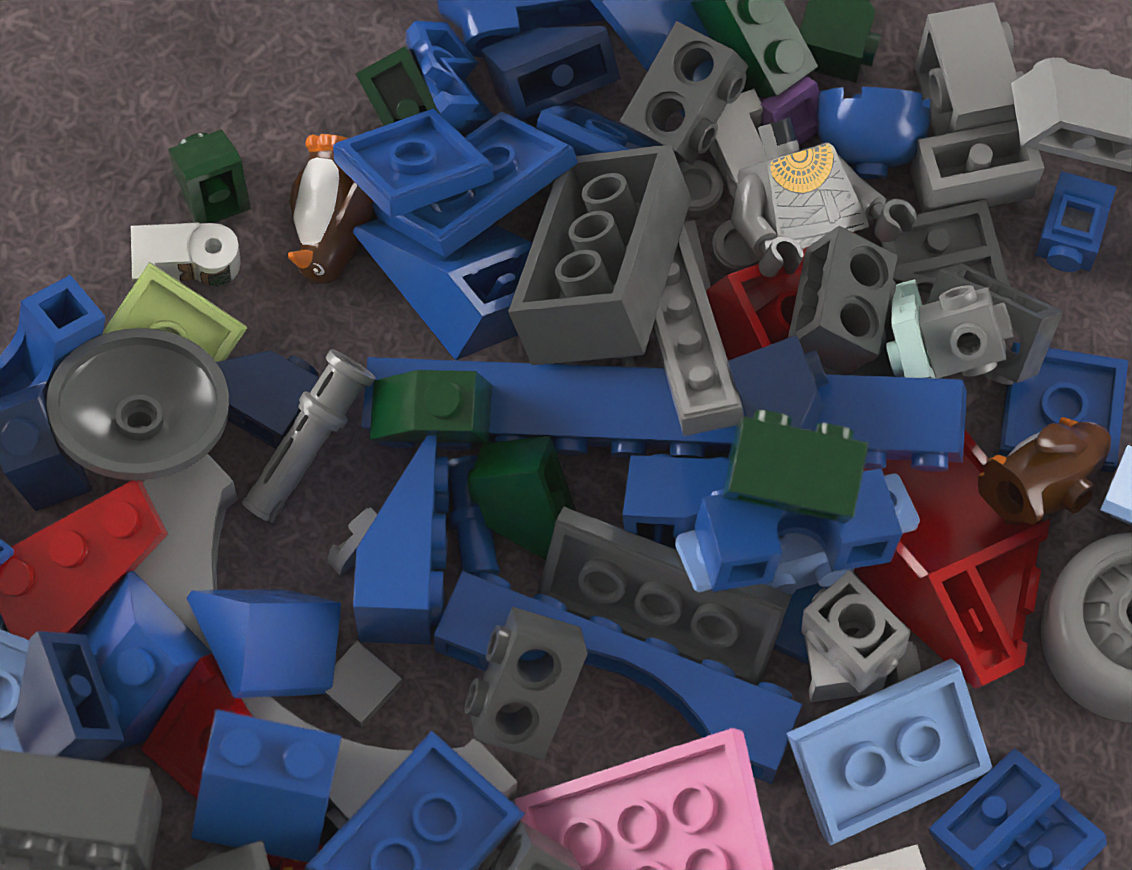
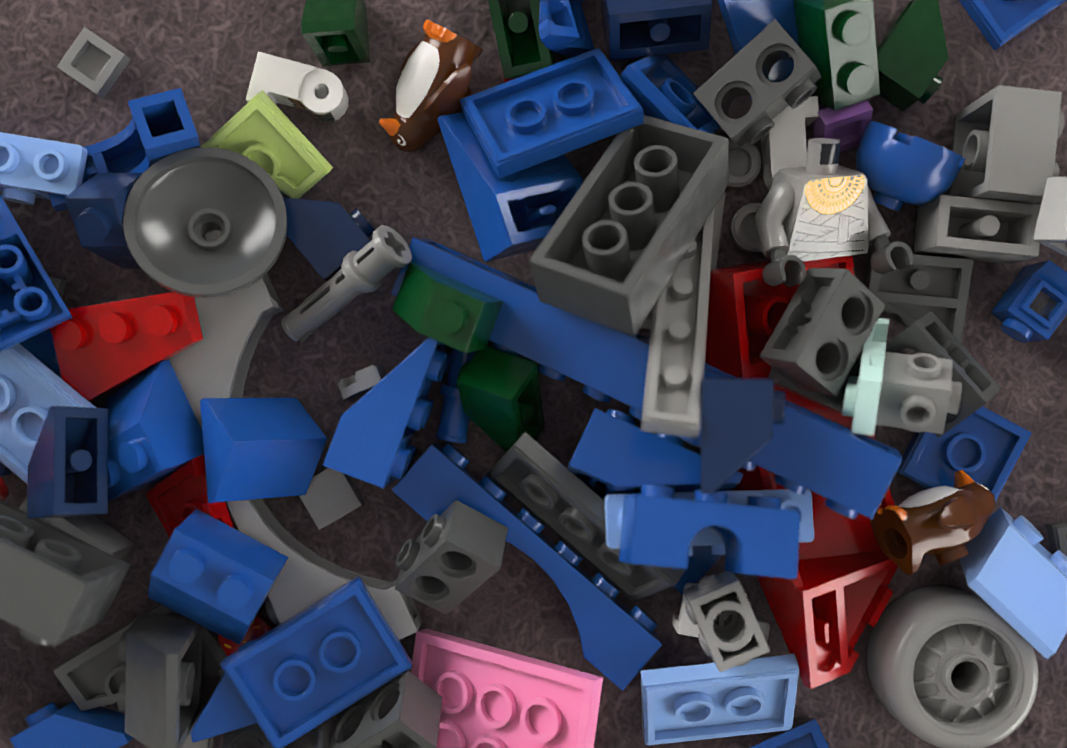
camera: 20 degrees right, 20 degrees up
blue tile [333,109,494,219] -> none
dark green brick [722,410,868,524] -> none

